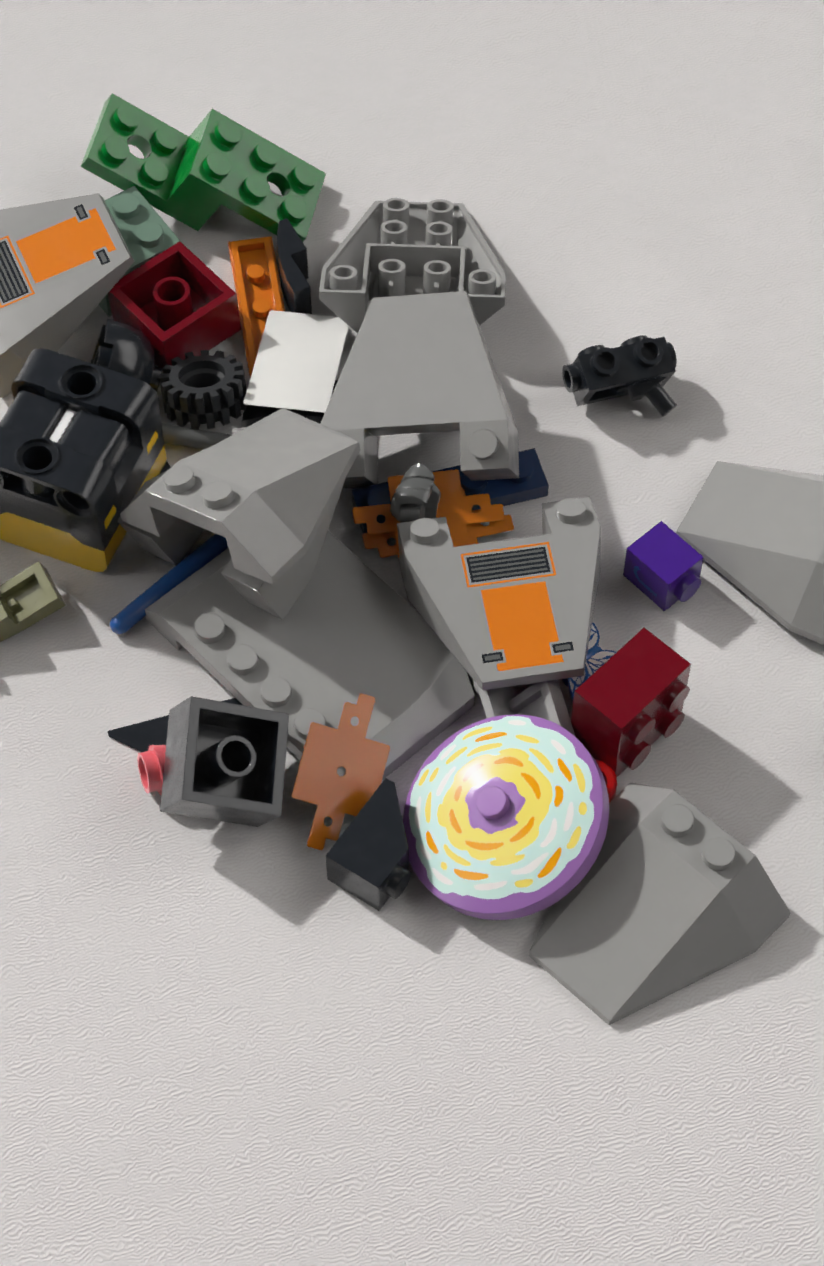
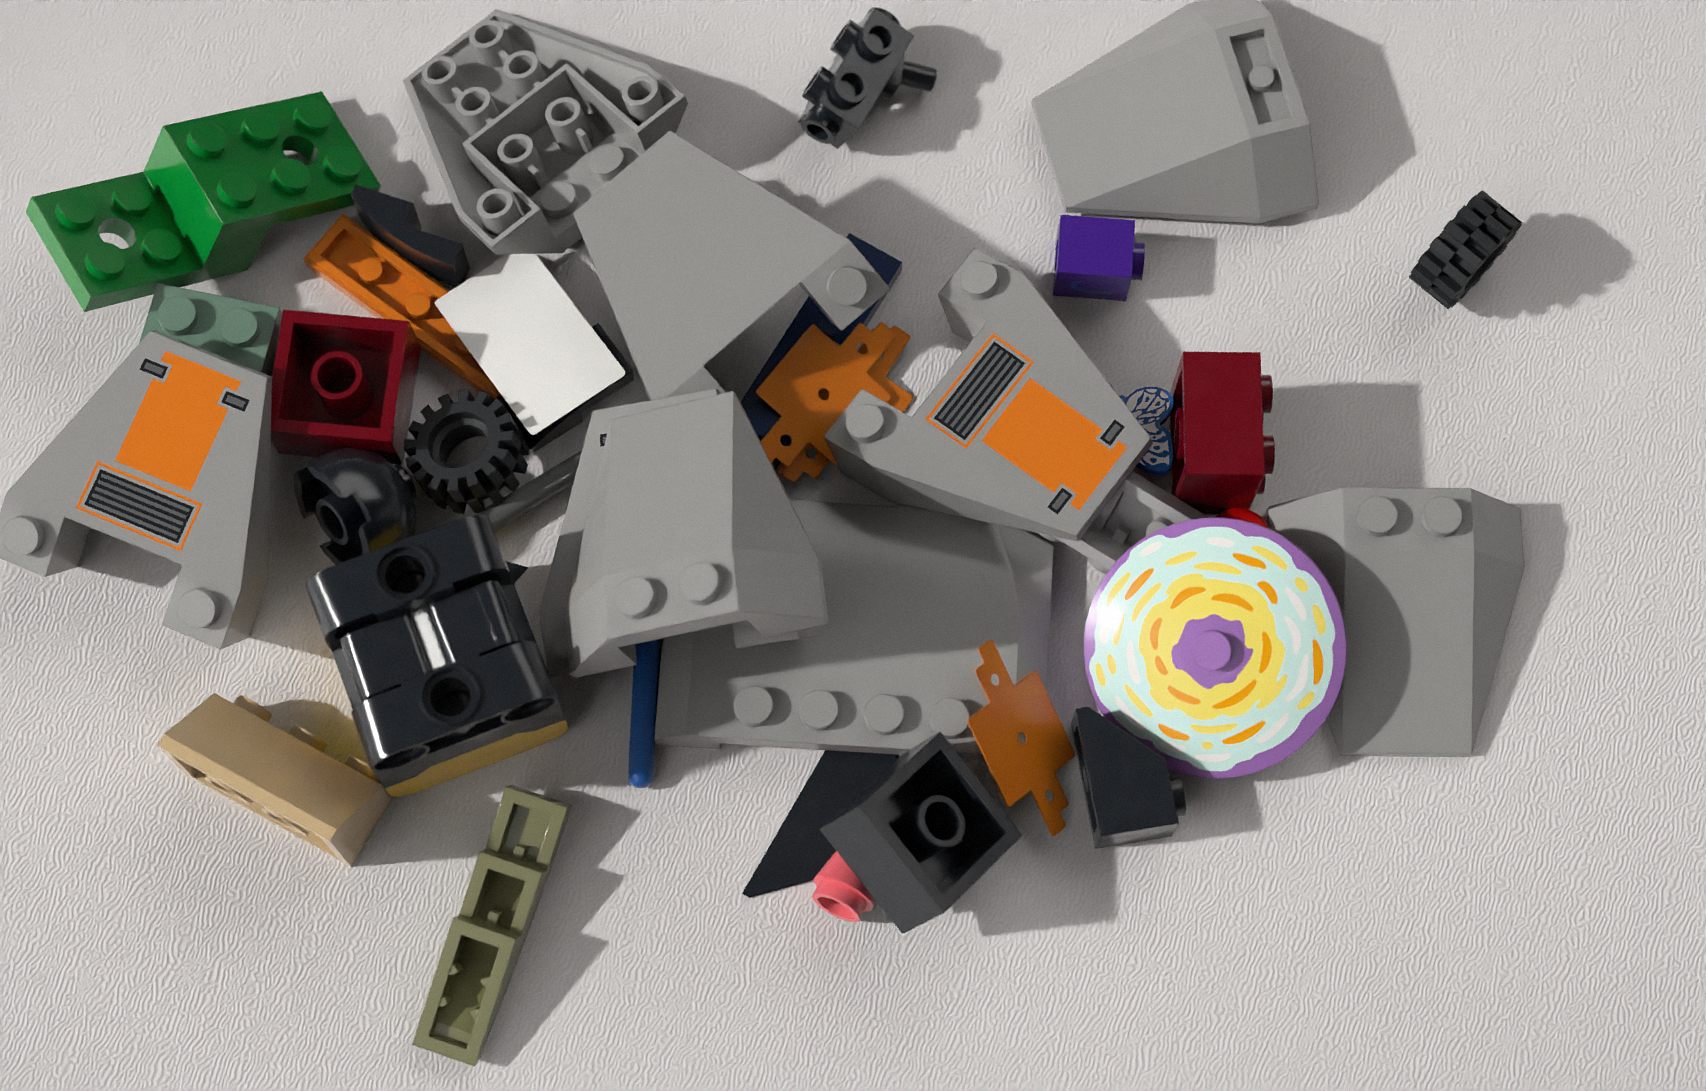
camera: 45 degrees left, 15 degrees up
dark grey arm [390,463,441,523] -> none

